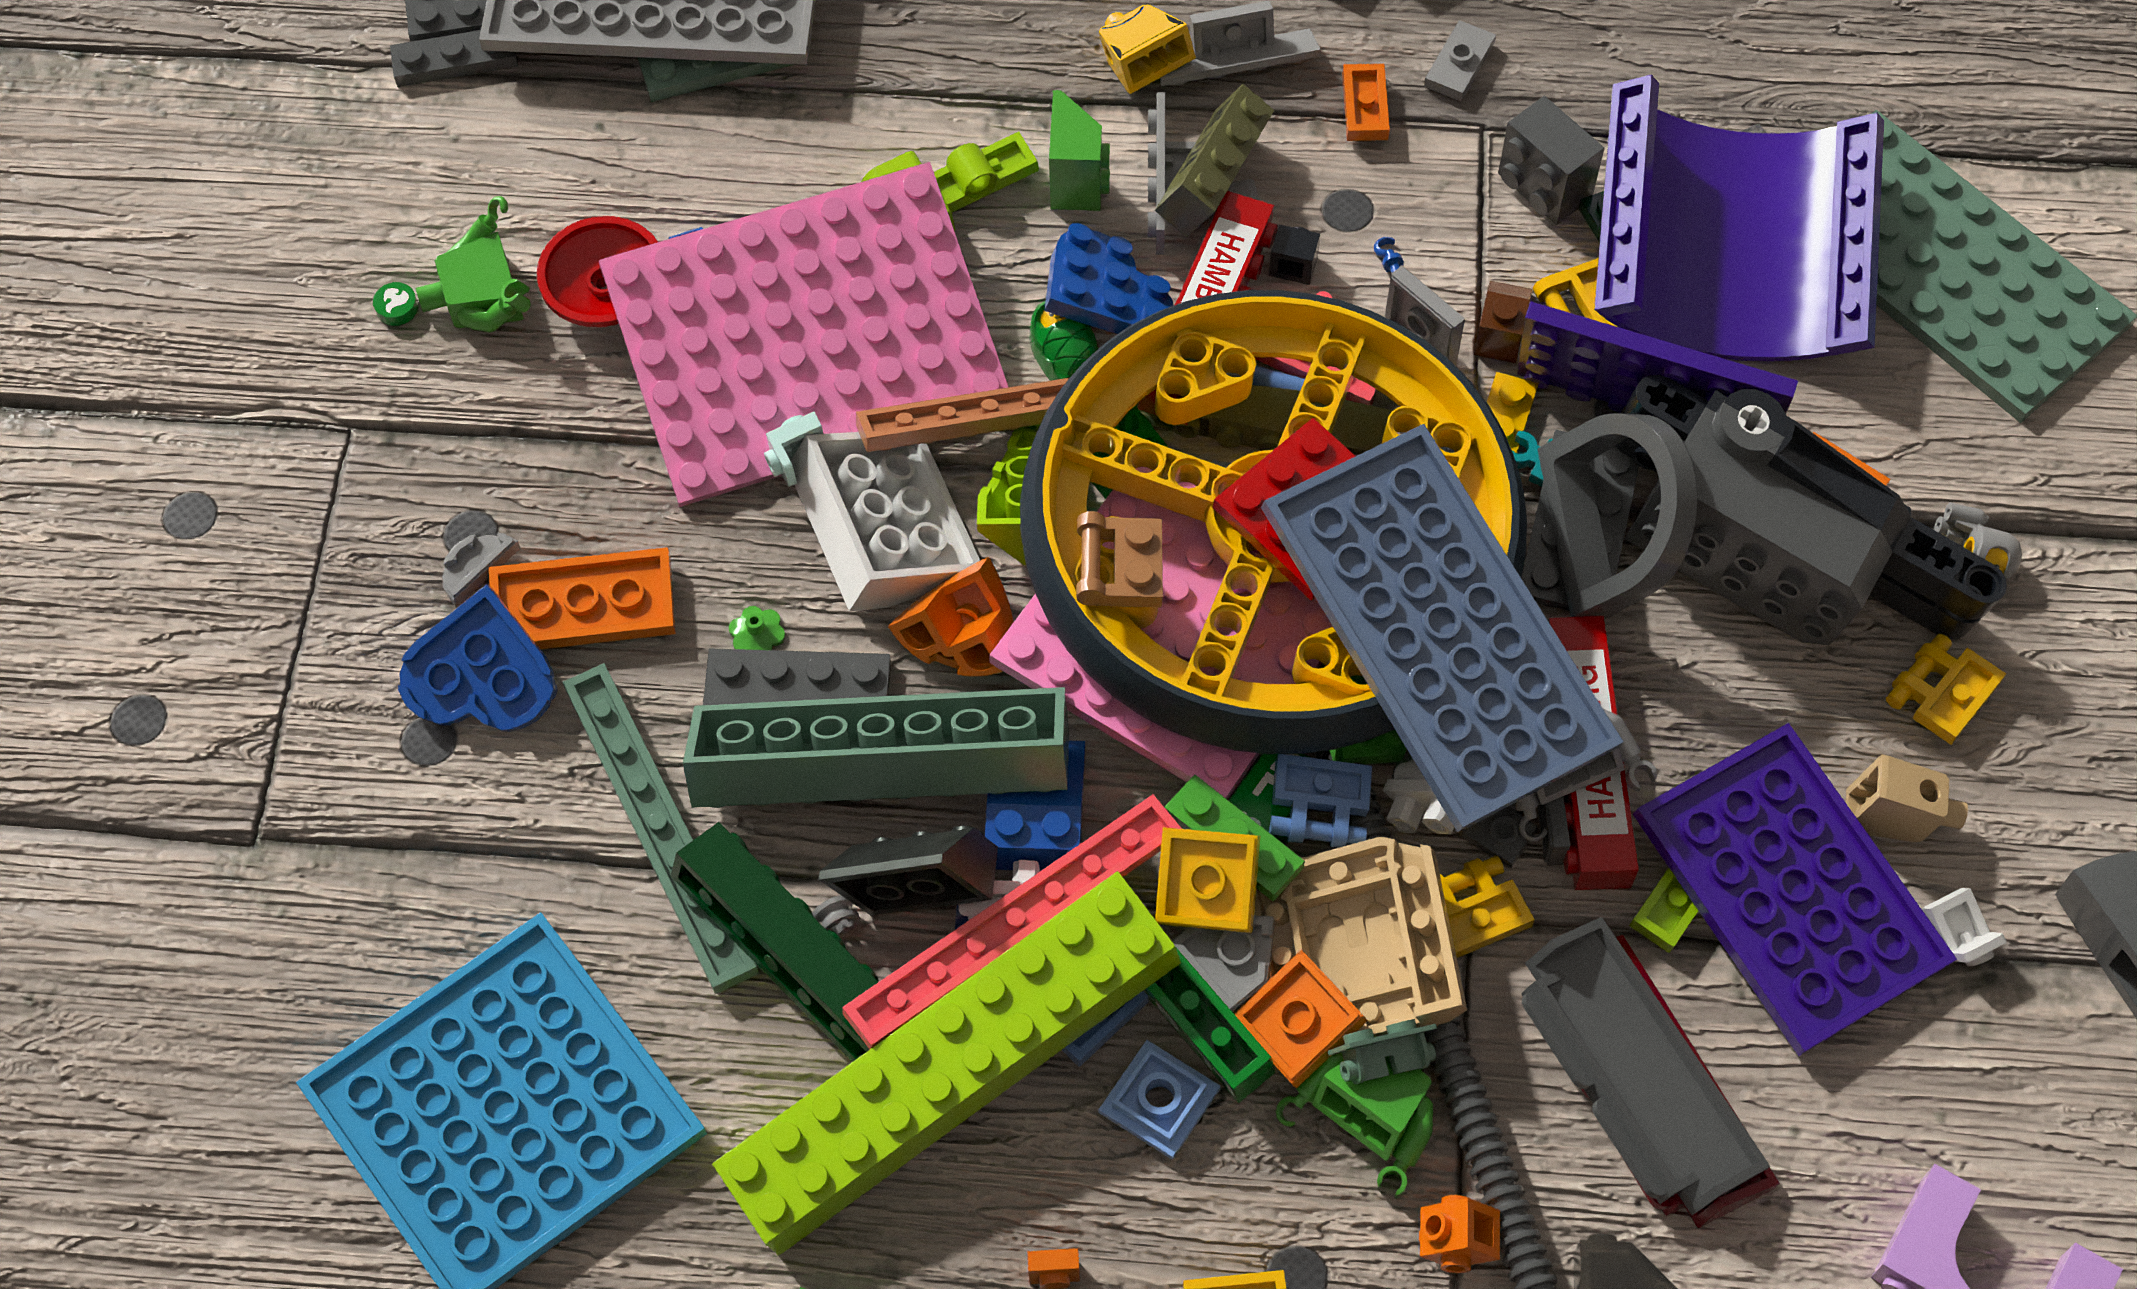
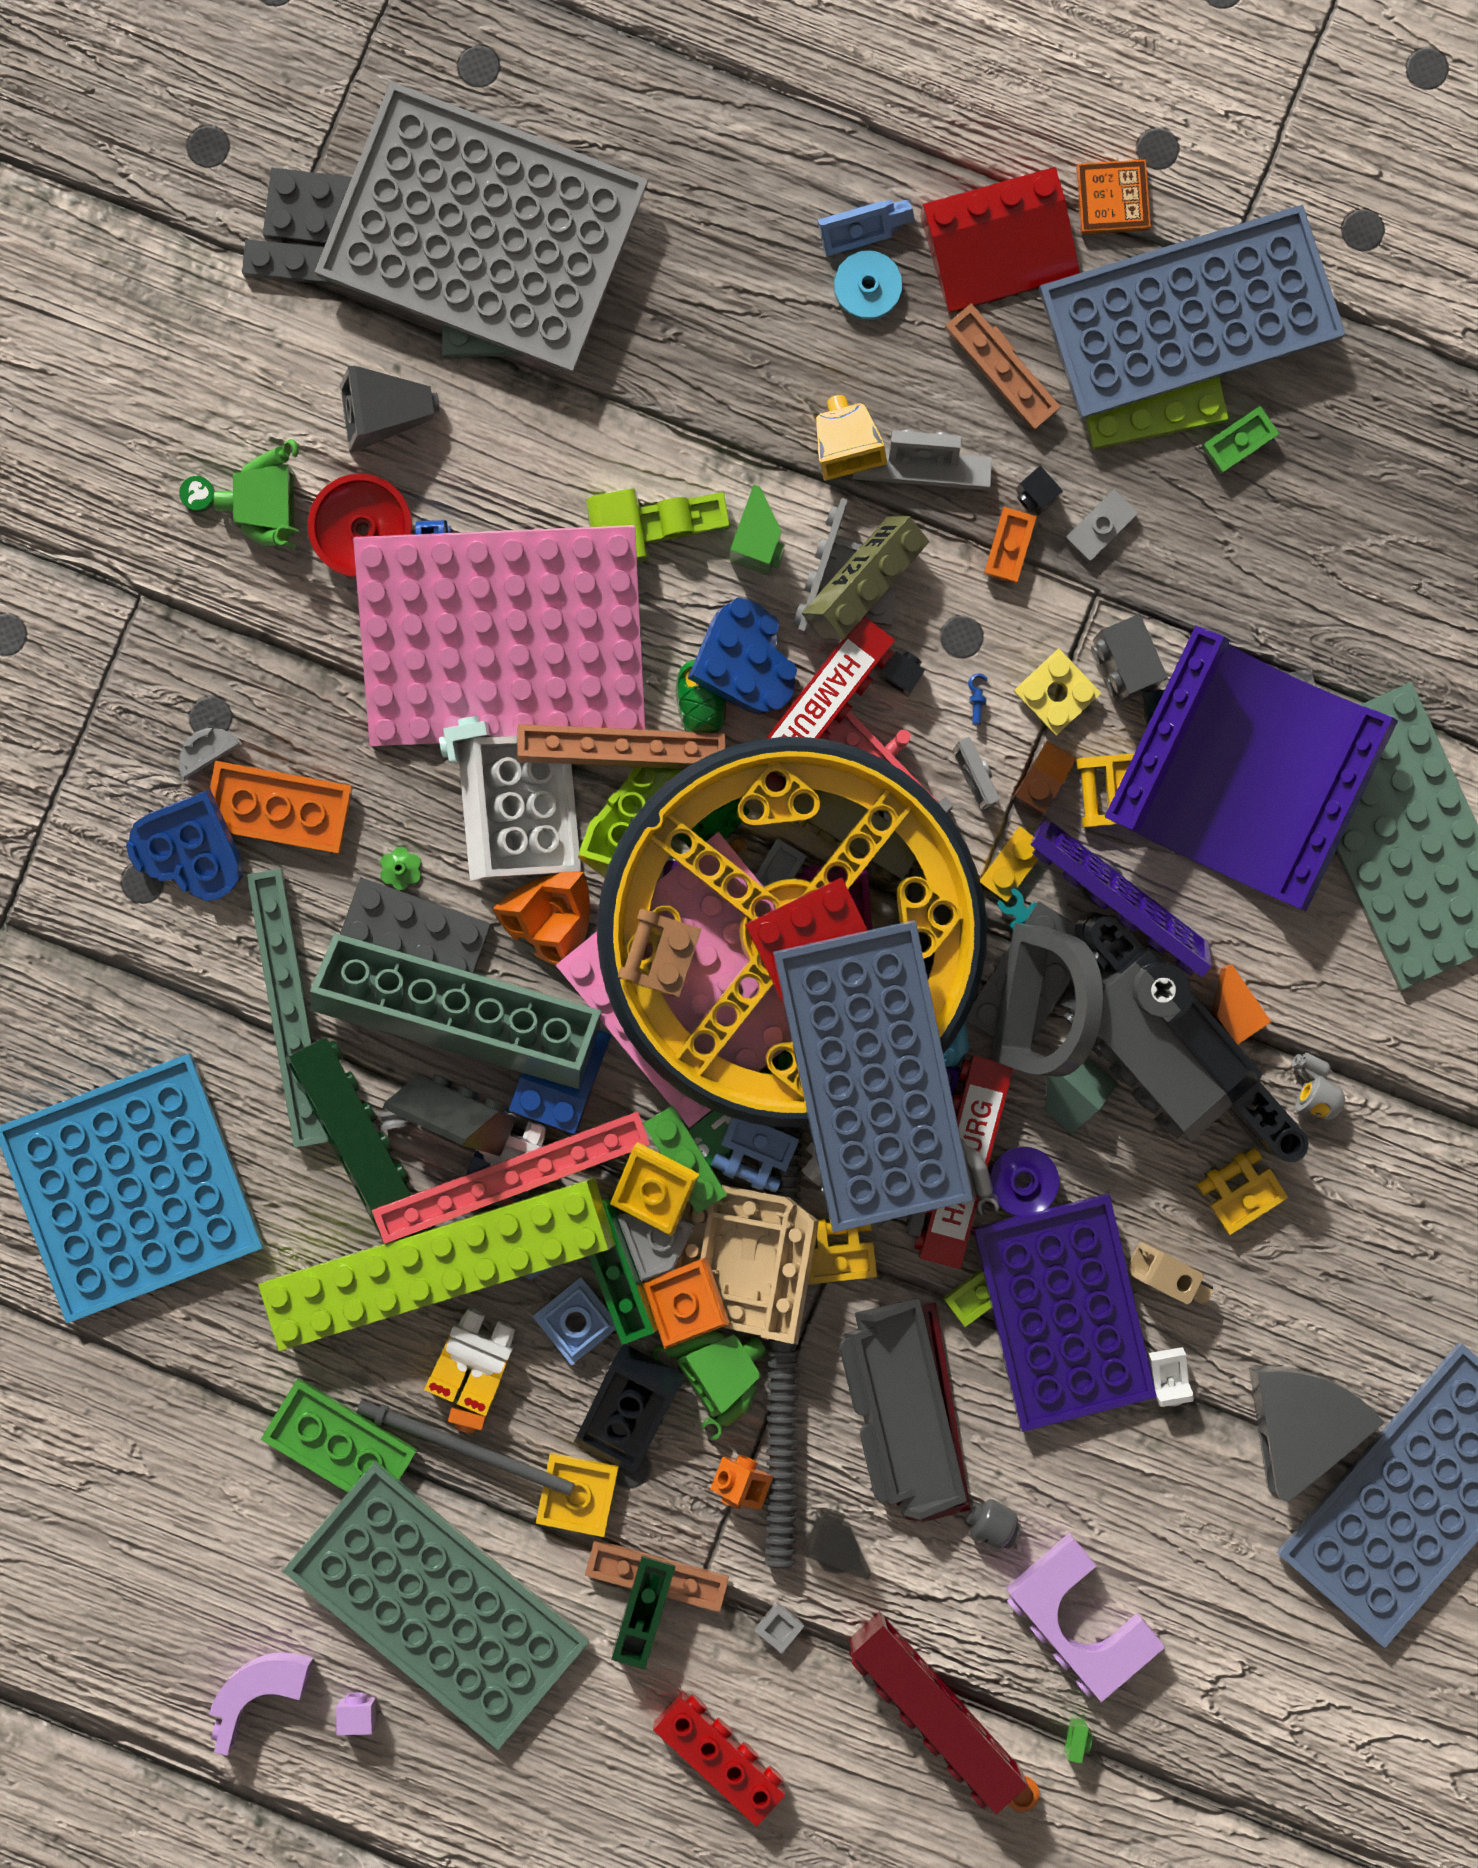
camera: 15 degrees right, 25 degrees up
sand green hinge [1328,1019,1437,1084] -> none
none -> dark grey slope [340,366,439,452]
none -> hips [424,1307,516,1417]
none -> black slope [574,1344,685,1474]
none -> dark grey head [966,1499,1021,1552]
none -> dark purple dish [990,1146,1059,1216]
none -> light yellow piece [1013,648,1101,736]
none -> black plate [1016,465,1063,516]
none -> sand green slope [1045,1060,1118,1135]

